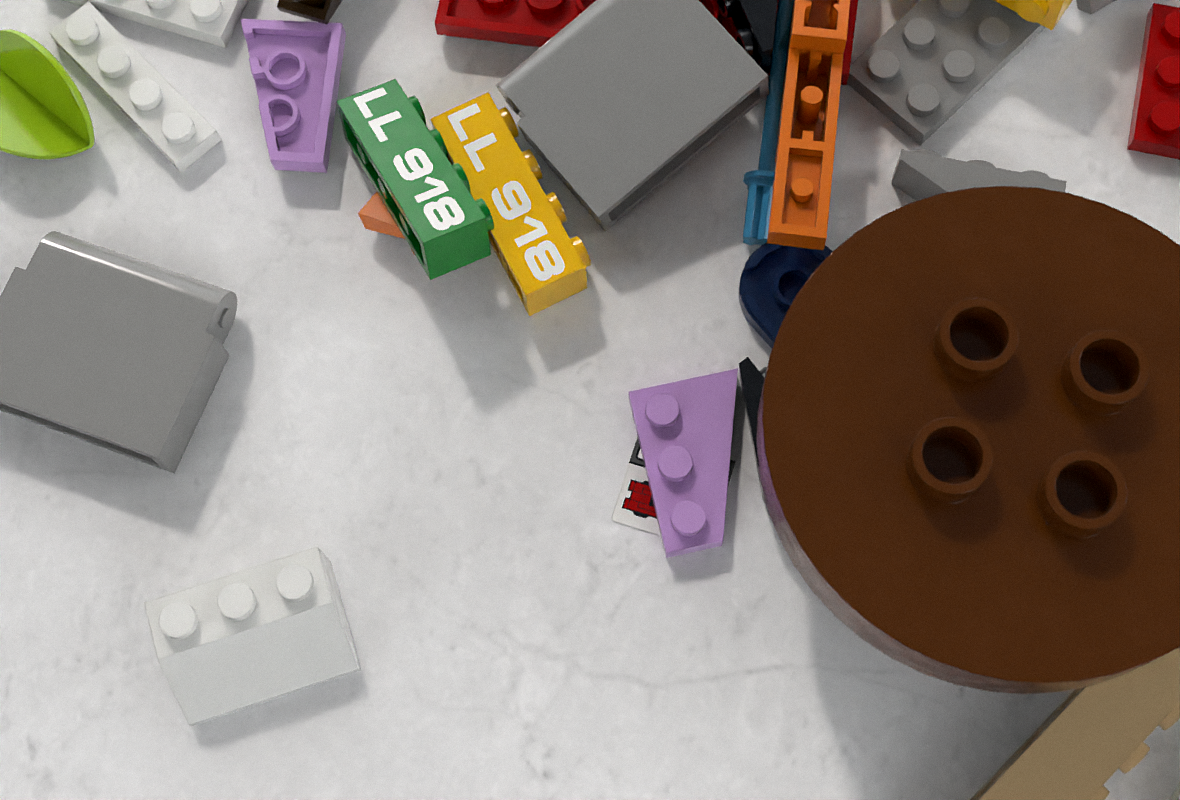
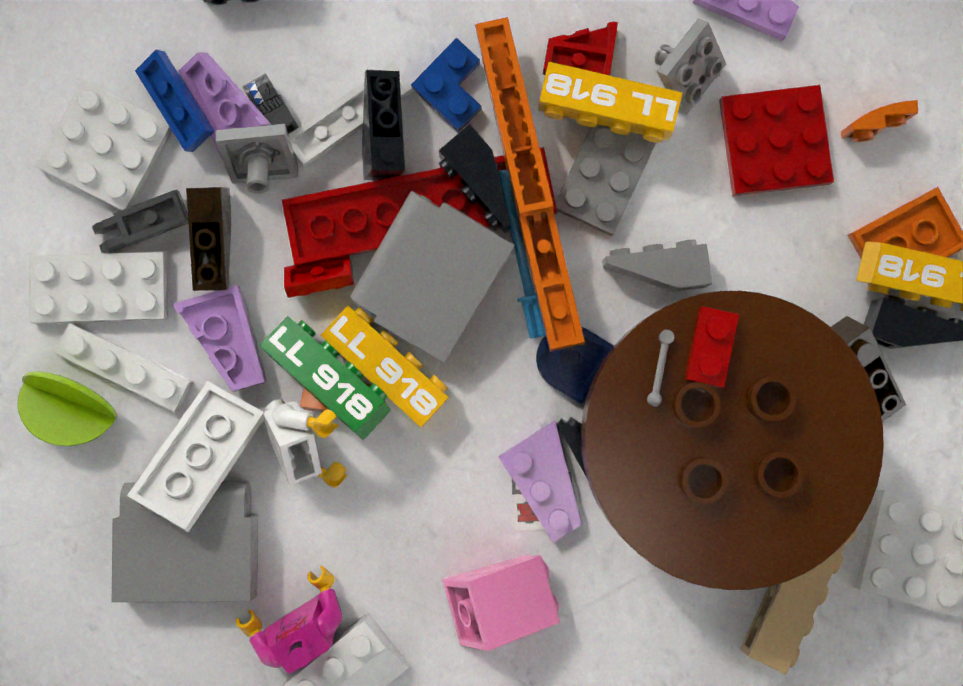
camera: 30 degrees left, 15 degrees up
none -> white plate [127,381,264,532]
none -> dark pink torso [236,565,342,674]
none -> white torso [263,400,347,488]
none -> red plate [284,255,354,298]
none -> bright pink slope [442,555,560,651]
none -> light grey hinge [647,330,674,407]
none -> red plate [684,306,739,388]

